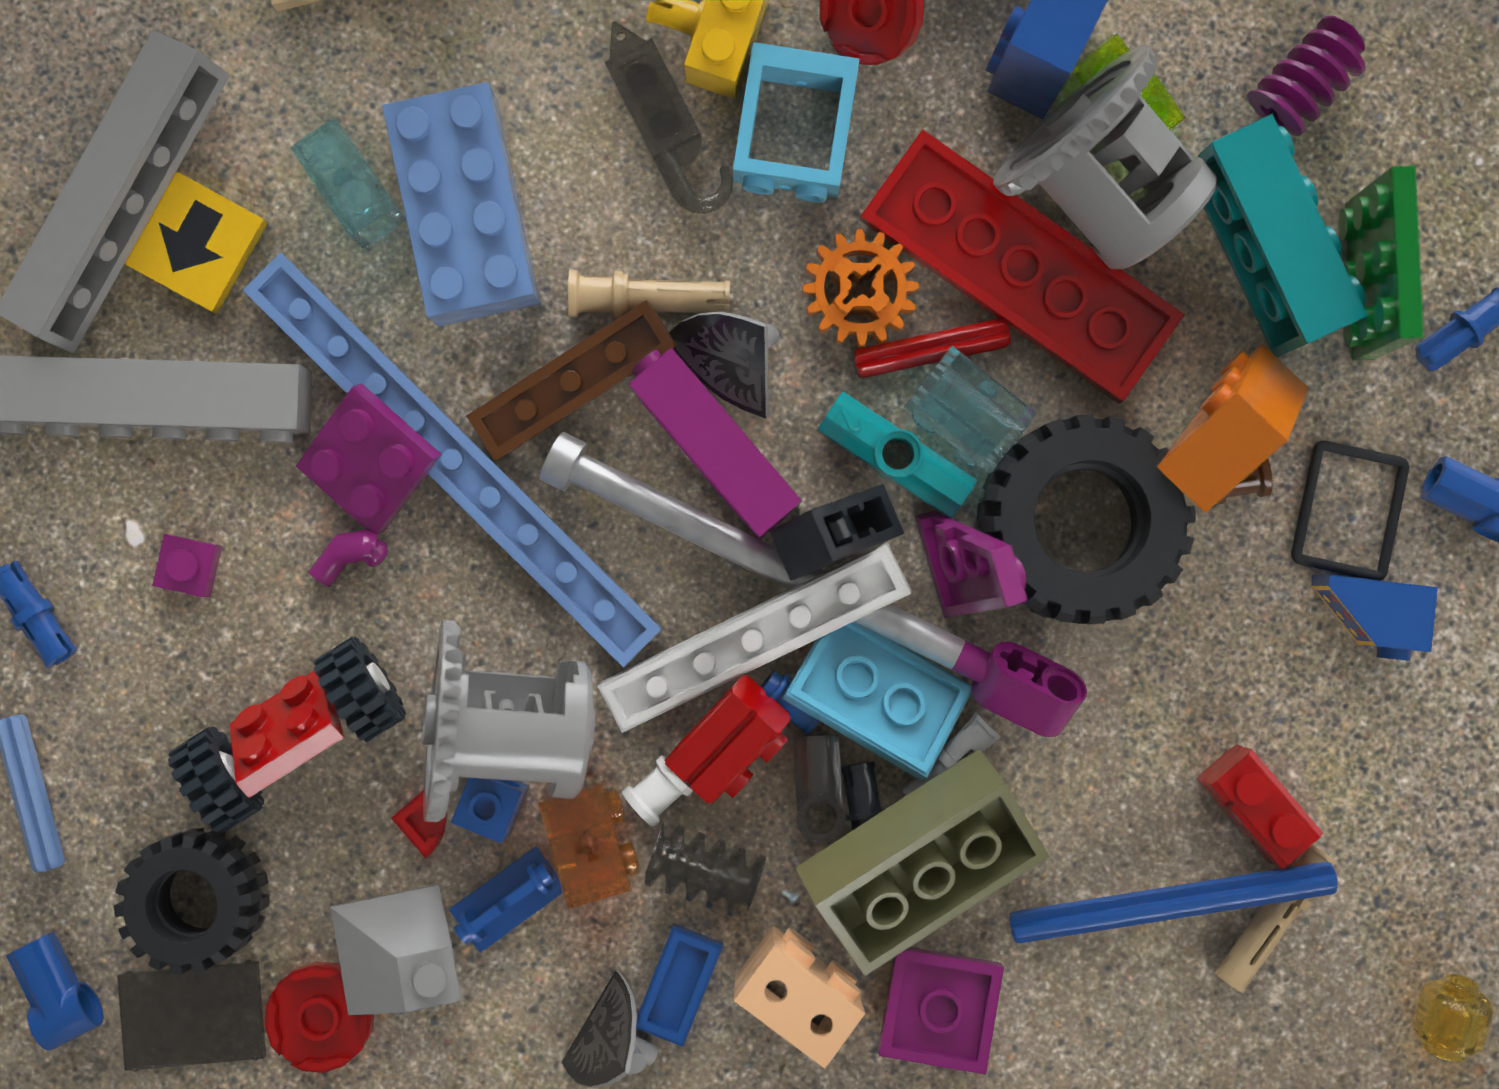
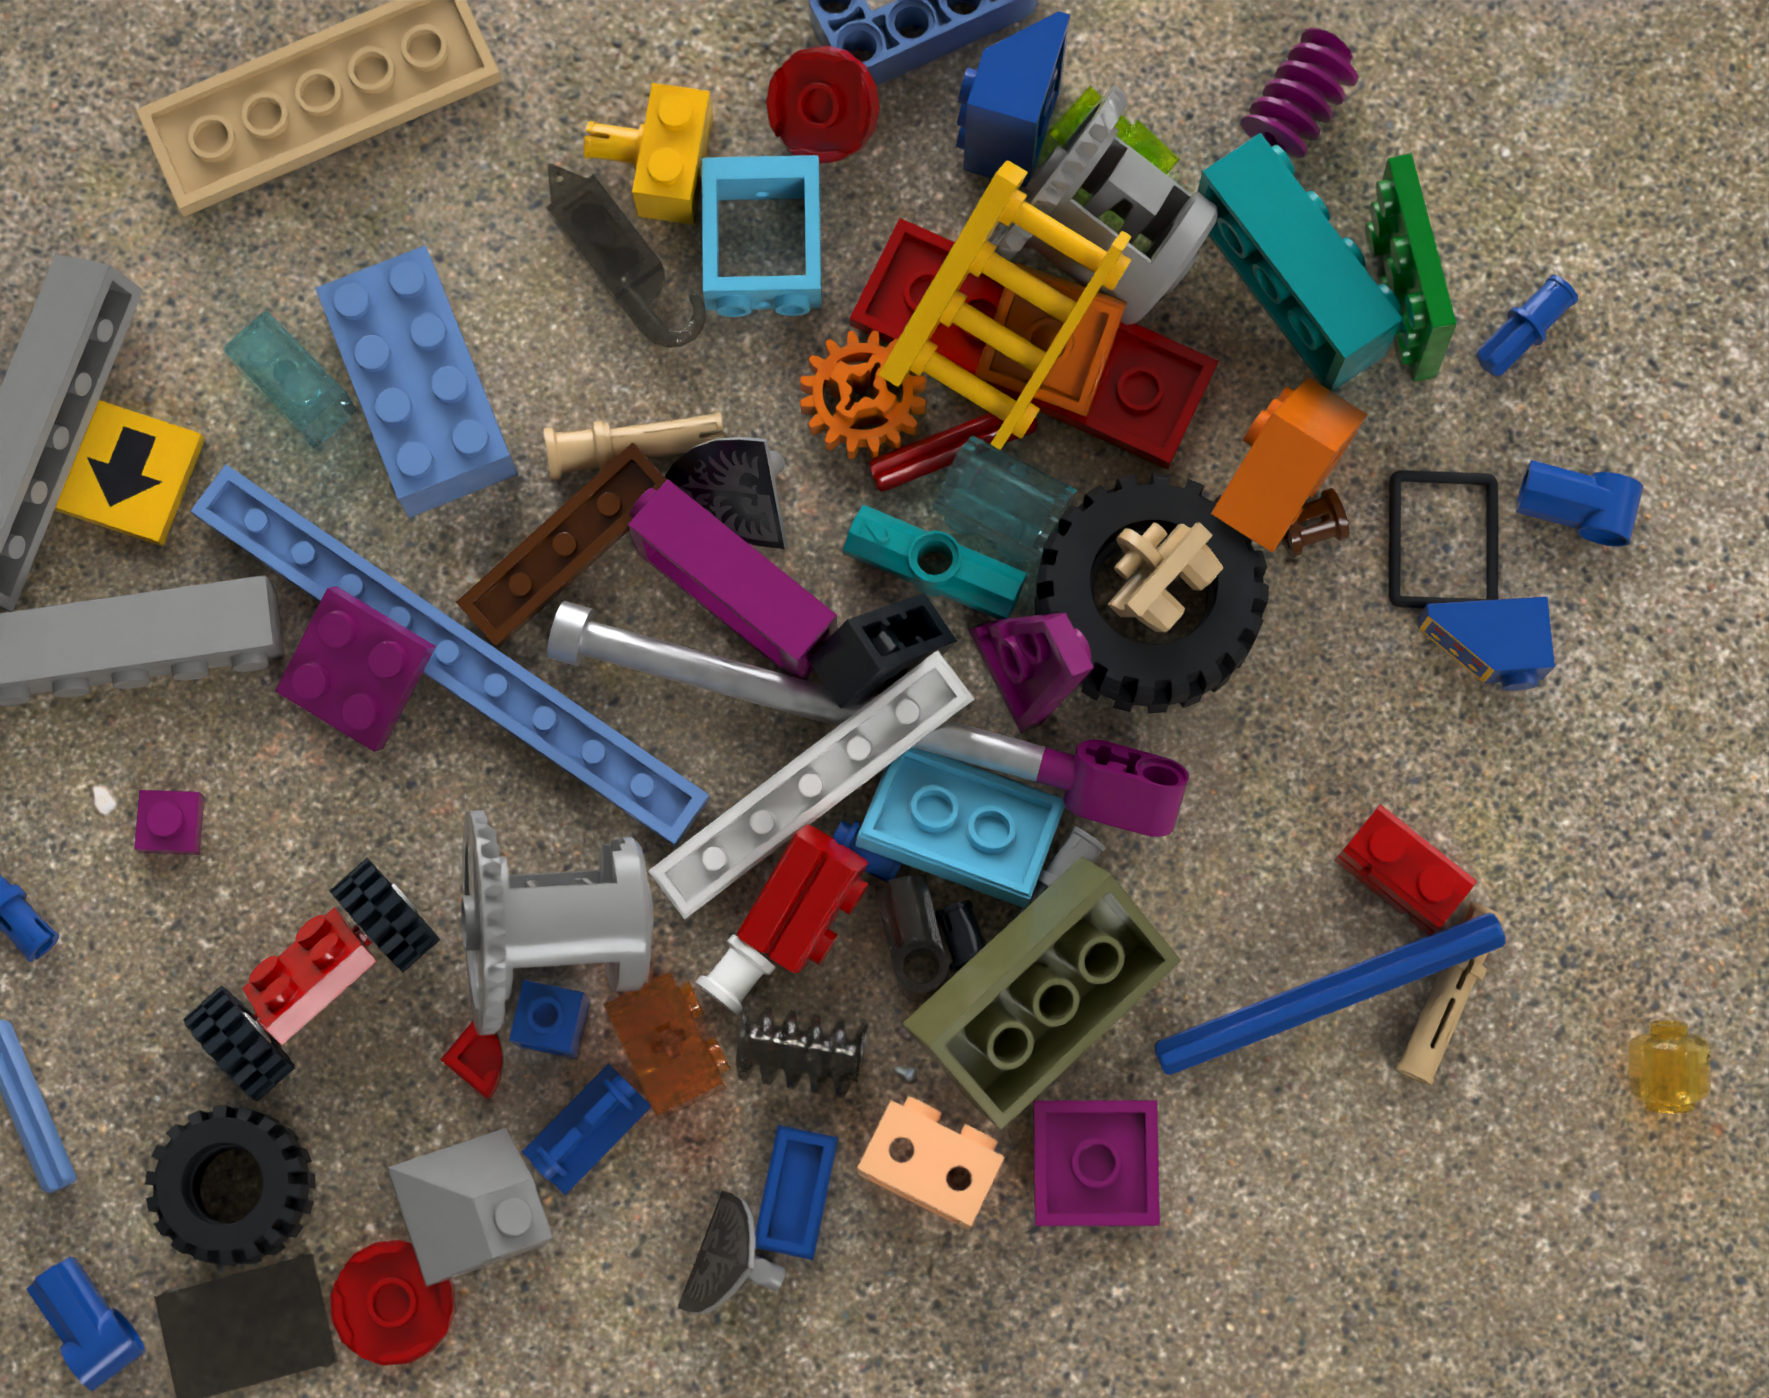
camera: 10 degrees left, 10 degrees down
magenta arm [308,529,388,587] -> none
none -> yellow fence [878,160,1132,450]
none -> orange tile [975,262,1127,416]
none -> tan hips [1108,522,1223,632]

